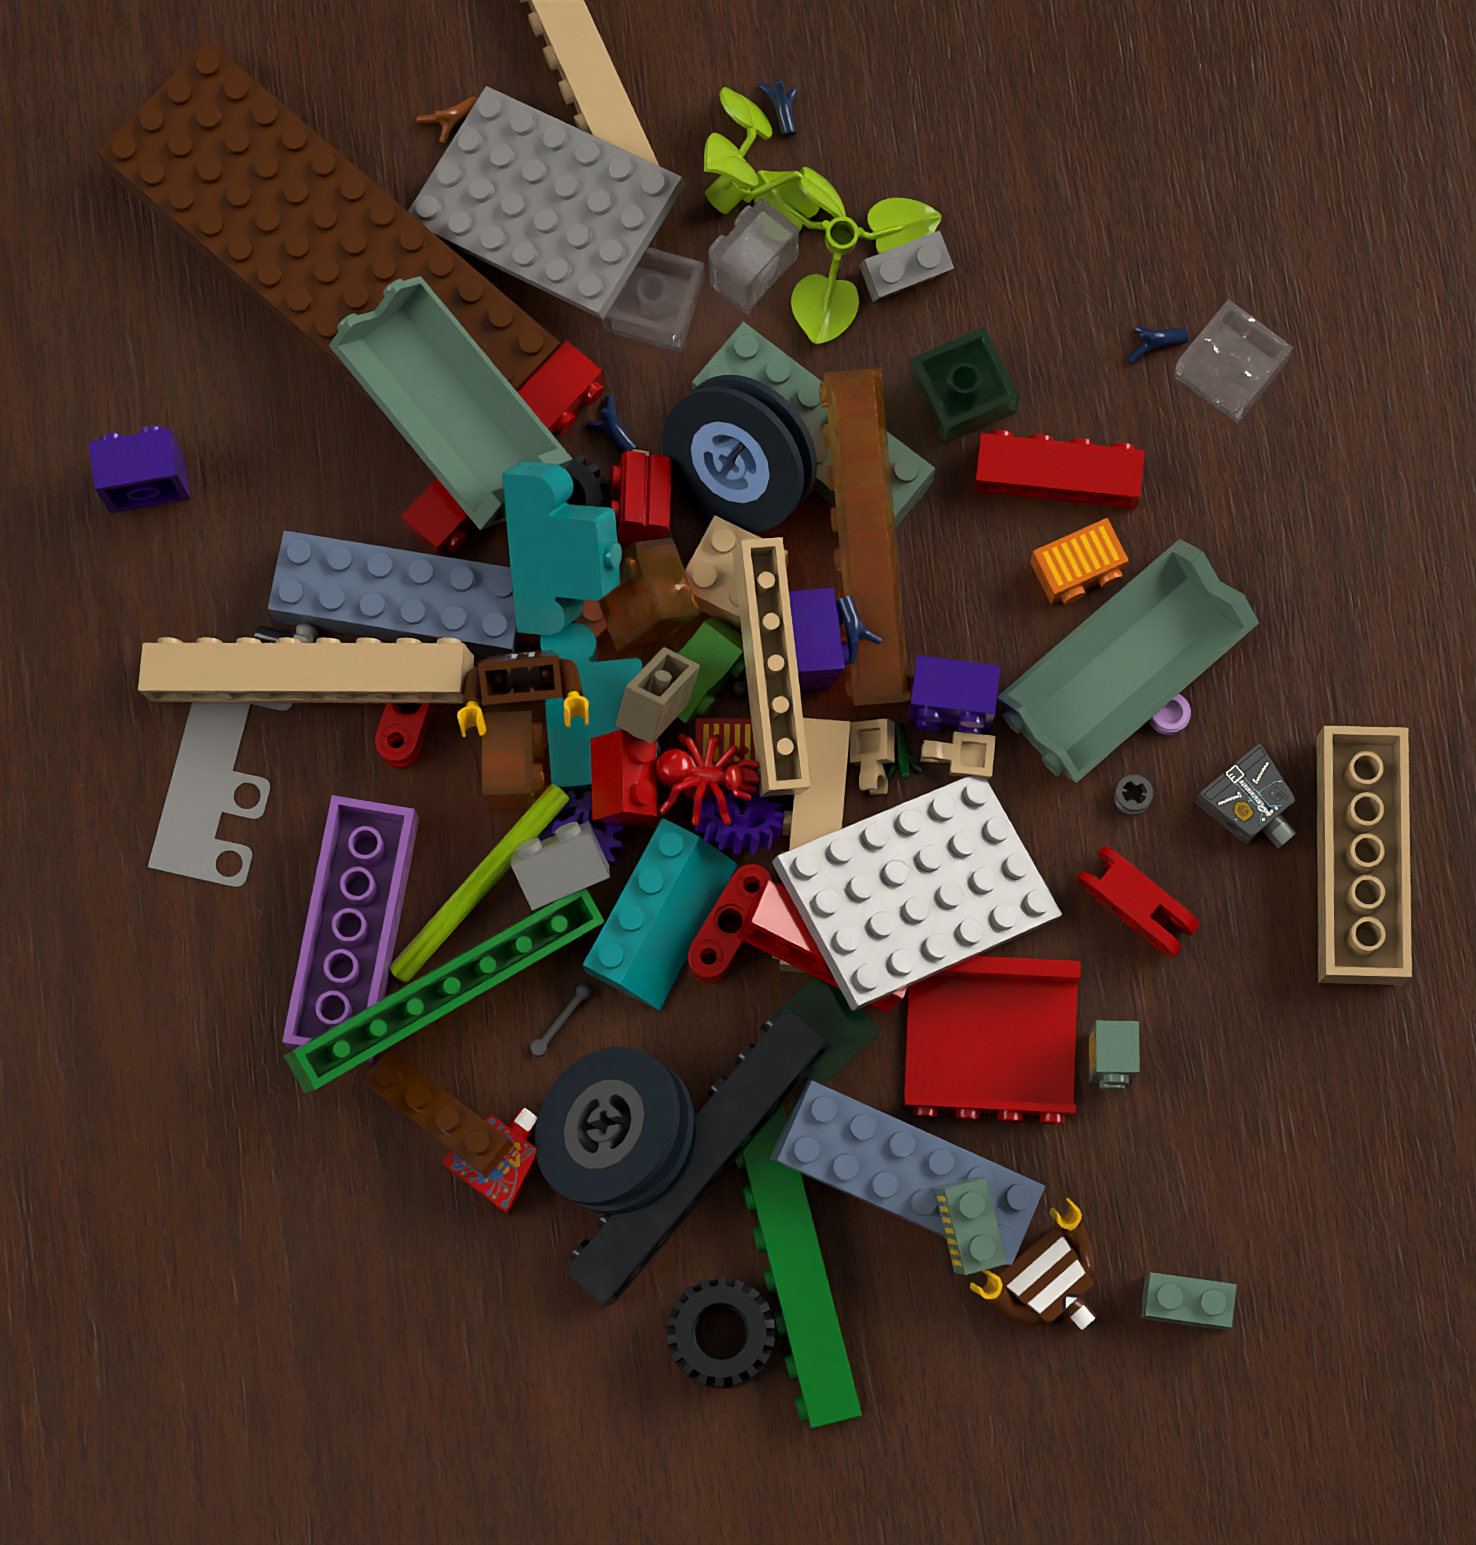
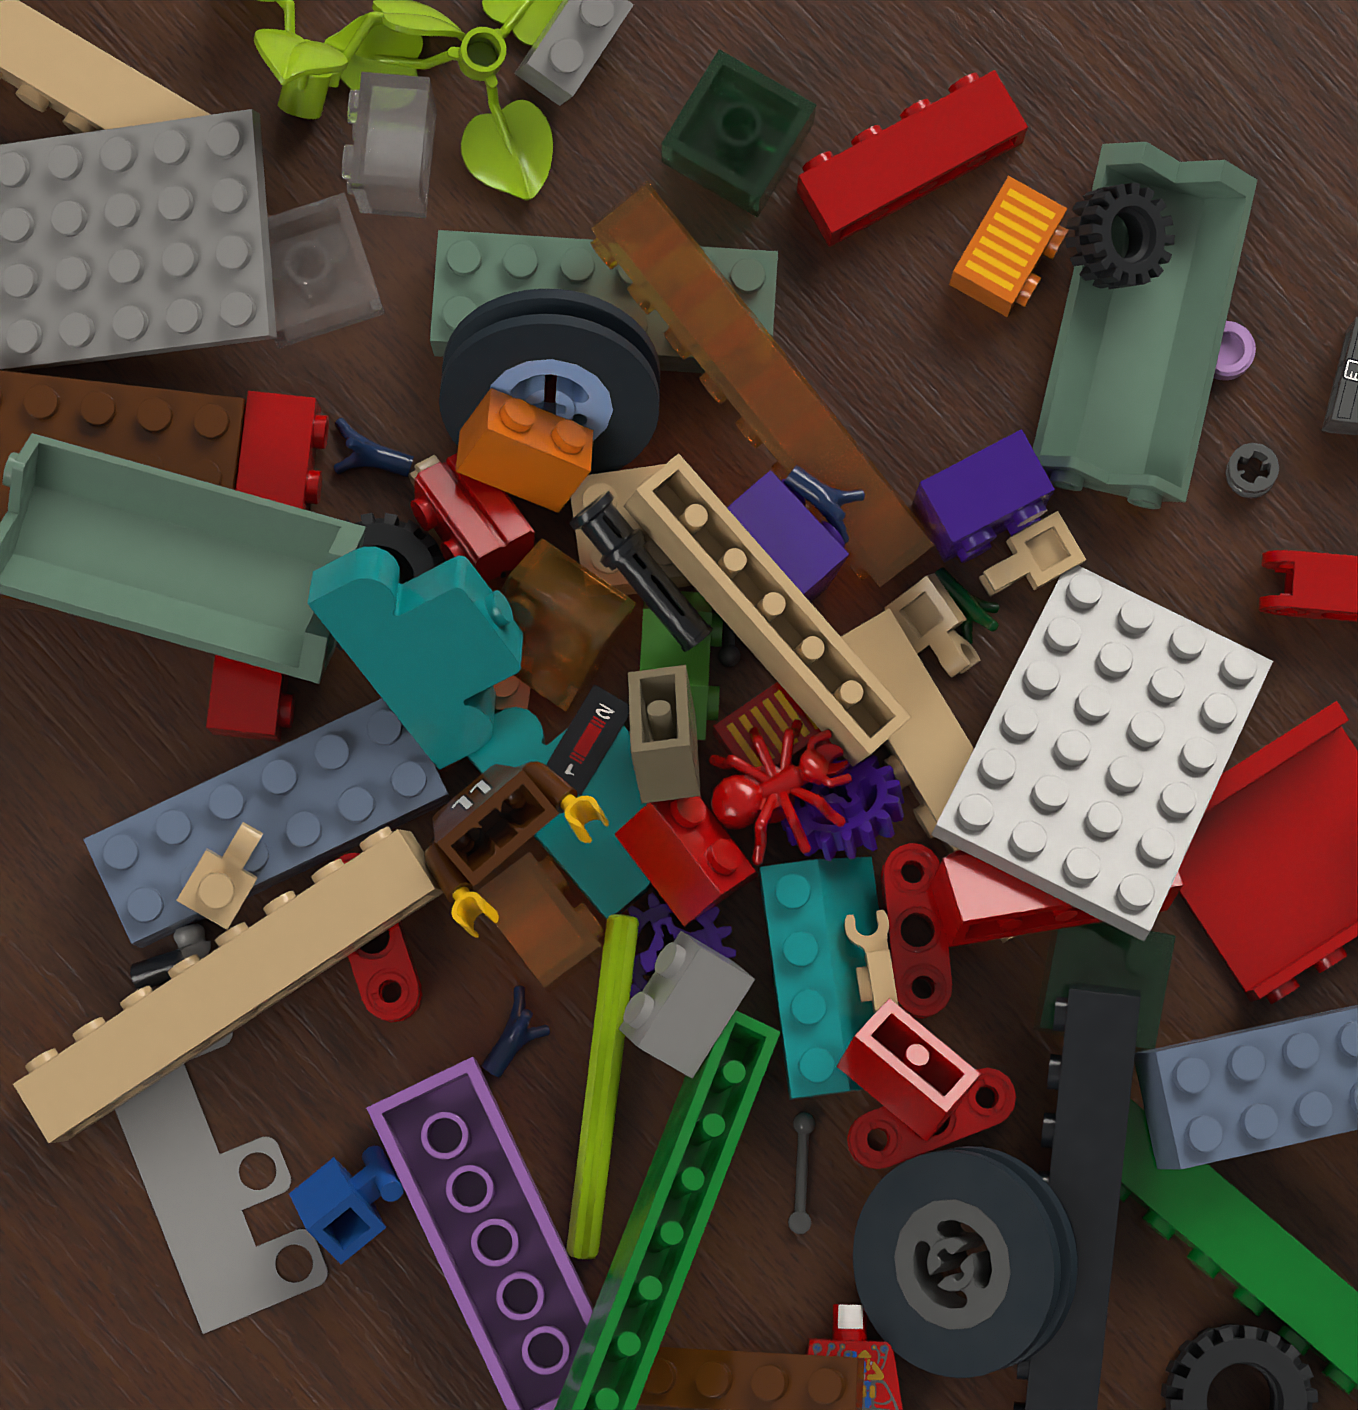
camera: 40 degrees left, 5 degrees up
none -> tan plate [176,822,263,930]
none -> blue brick [289,1146,404,1264]
none -> orange brick [456,388,594,513]
none -> dark blue bar [481,985,550,1078]
none -> black sticker [546,684,629,796]
none -> black pin [569,490,713,652]
none -> red brick [837,998,980,1142]
none -> tan plate [844,910,898,1013]
none -> red piece [847,1068,1016,1169]
none -> black tyre [1065,183,1175,290]

